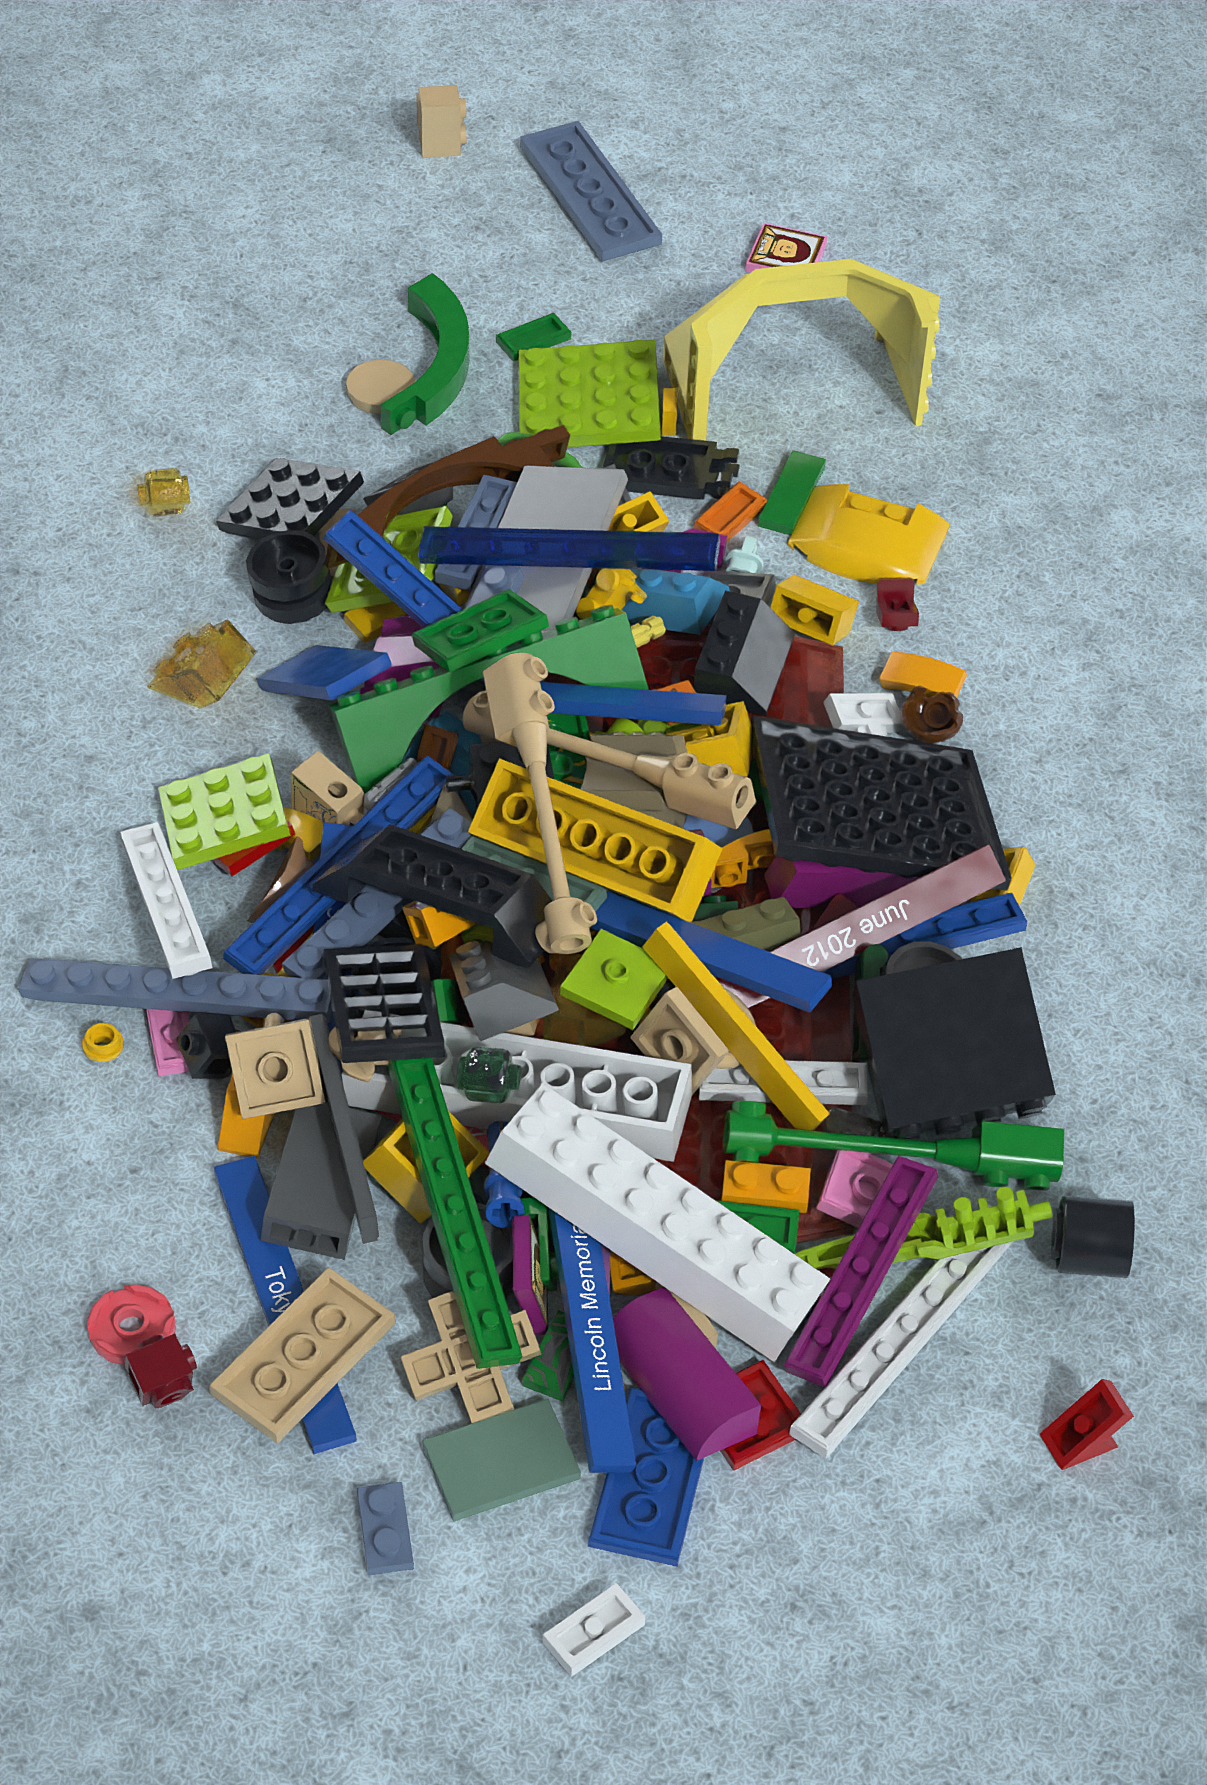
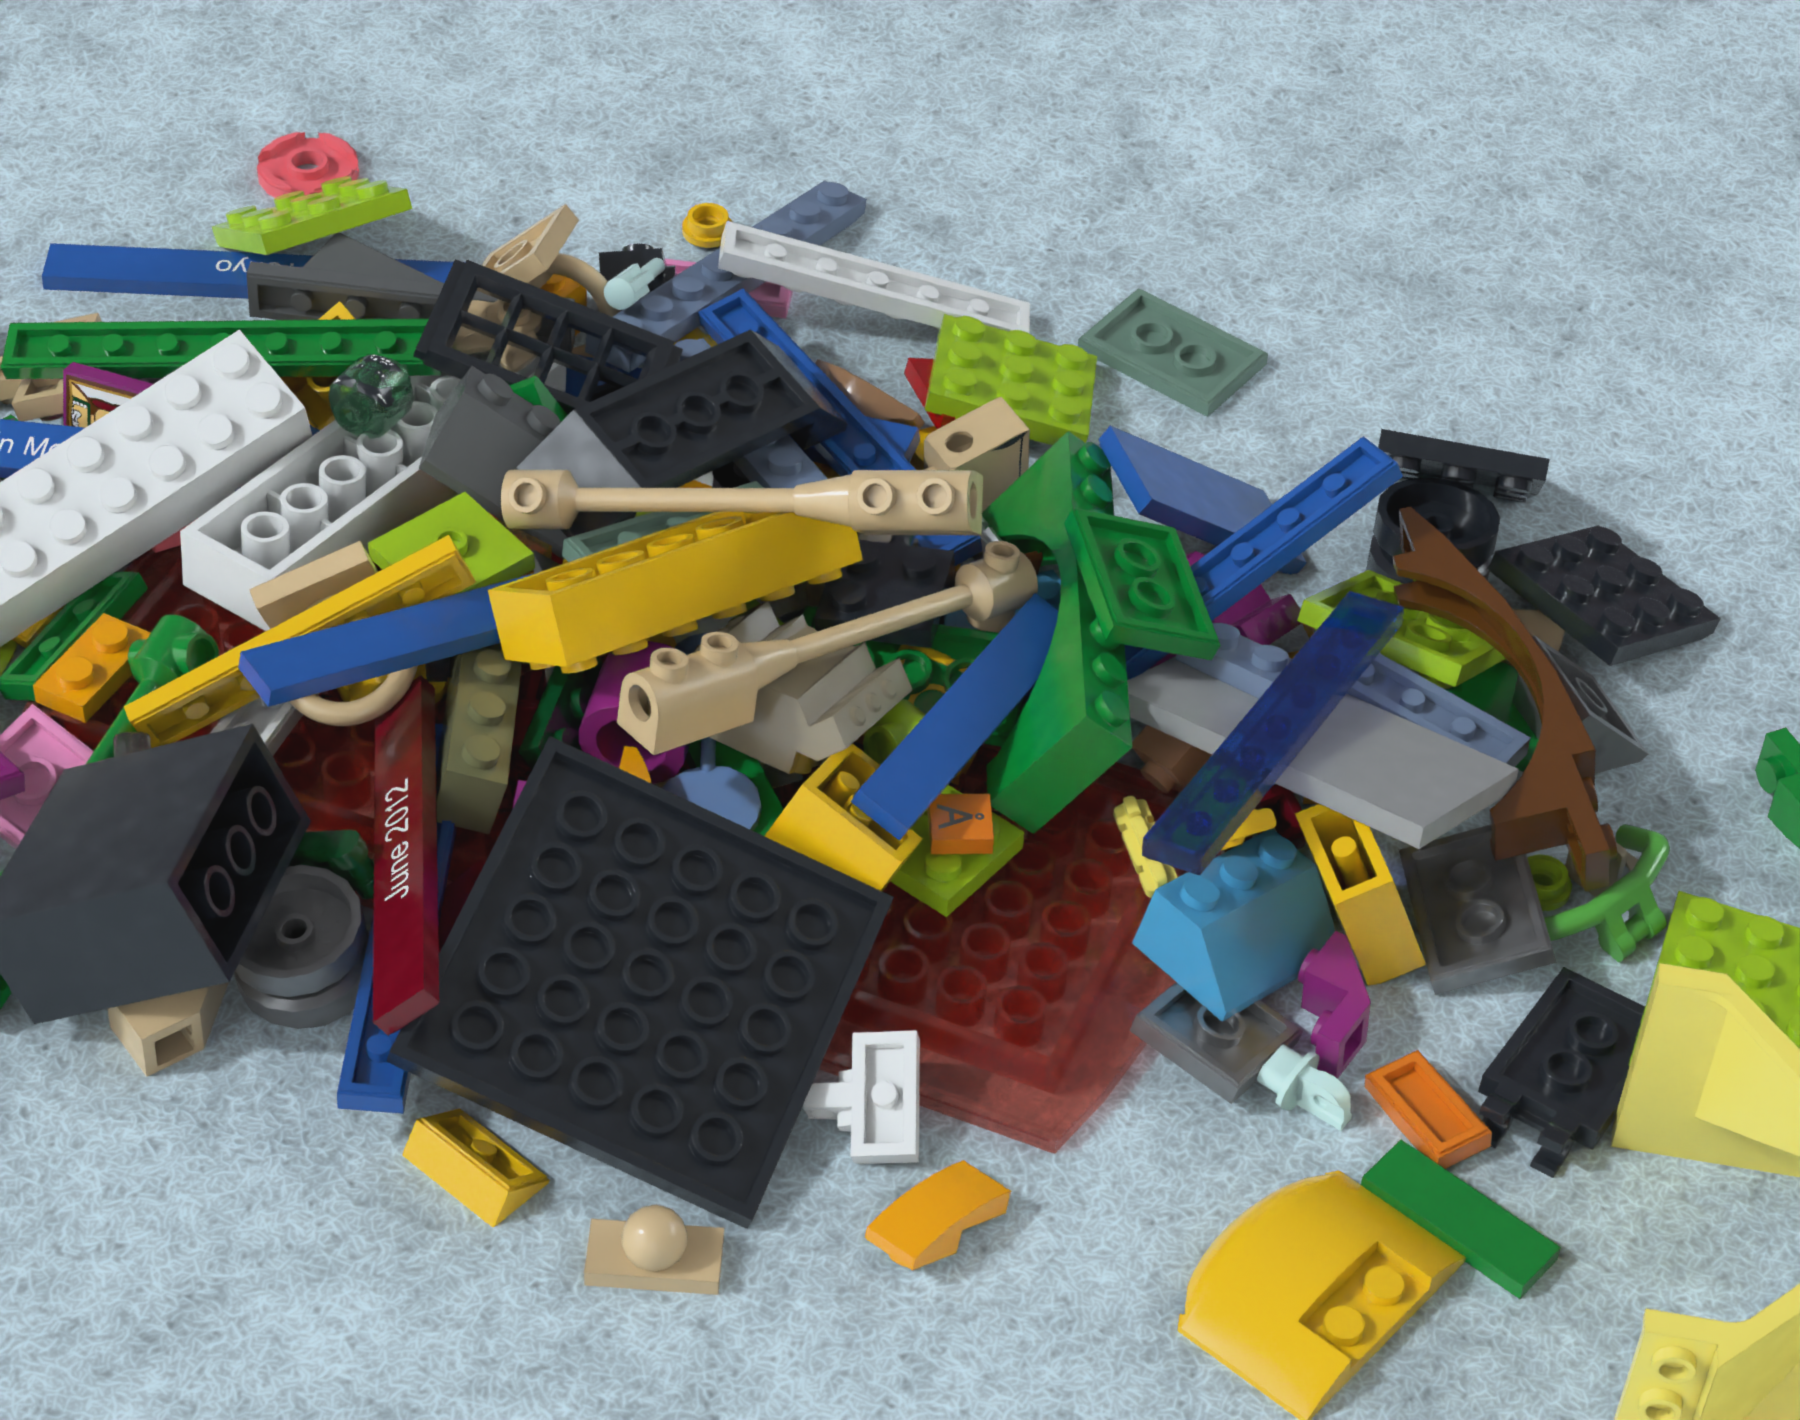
camera: 110 degrees right, 5 degrees down
dark red brick [125,1333,197,1408] -> none
clear yellow head [137,468,191,517] -> none
clear yellow slope [147,619,257,709] -> none
tan plate [209,1267,396,1444] -> none
black slope [694,590,795,716] -> none
yellow brick [770,574,859,646] -> none
dark red bracket [876,577,919,631] -> none
reddish brown hair [900,685,963,744] -> none
none -> lime plate [211,176,413,255]
none -> tan tile [584,1204,724,1295]
none -> light aqua axle [604,258,665,310]
none -> sand green tile [1078,288,1268,417]
none -> black plate [1378,429,1550,503]

